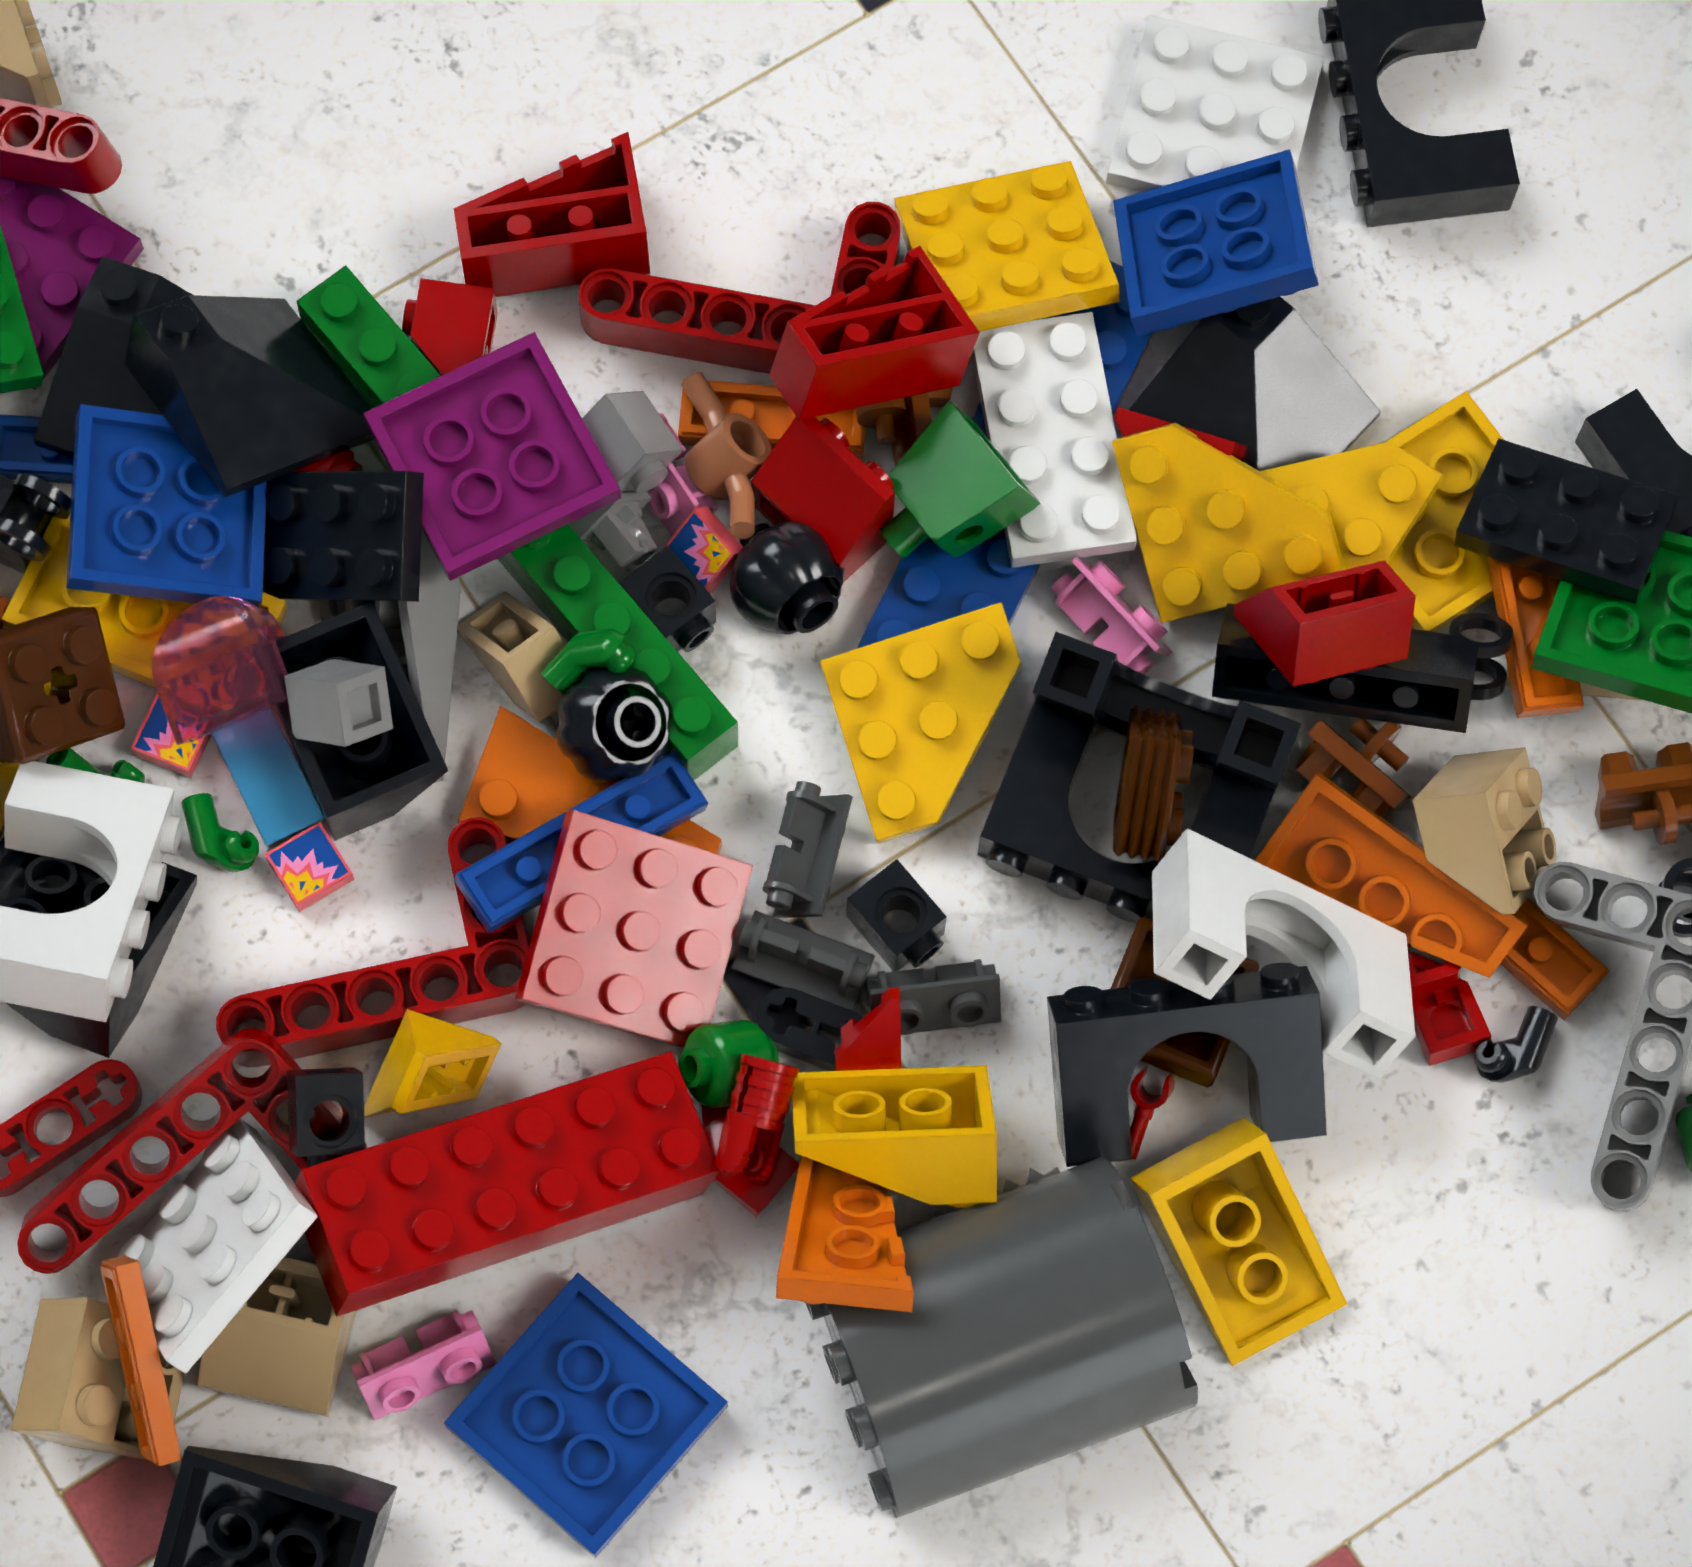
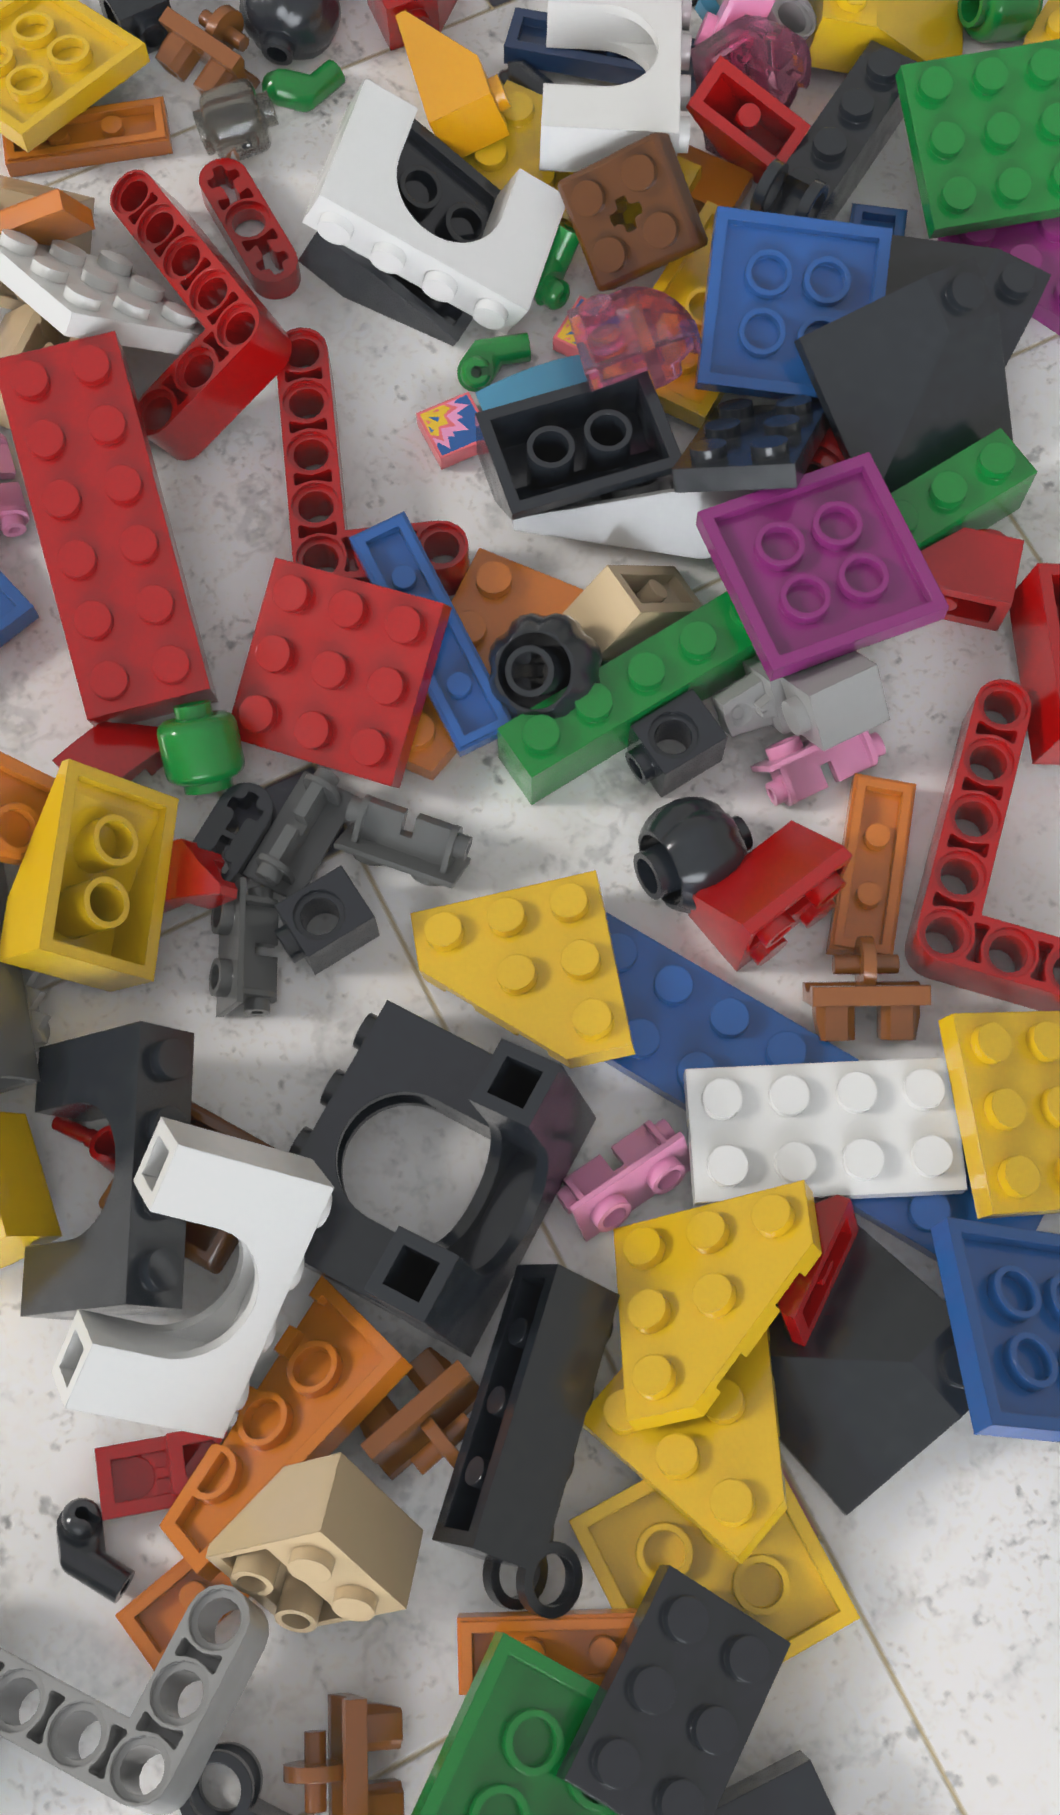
camera: 100 degrees right, 0 degrees up
light grey panel [284,659,393,747] -> none
black brick [287,1067,365,1167] -> none
yellow slope [364,1009,502,1118] -> none
green arm [541,629,636,693] -> none
tile [663,506,743,593] -> none
nougat piece [681,372,772,539] -> none
red hinge [715,1053,800,1181] -> none
red wedge [769,245,980,420] -> none
green torso [879,401,1041,559] -> none
reddish brown brick [1113,705,1194,863] -> none
red slope [1234,560,1416,687] -> none

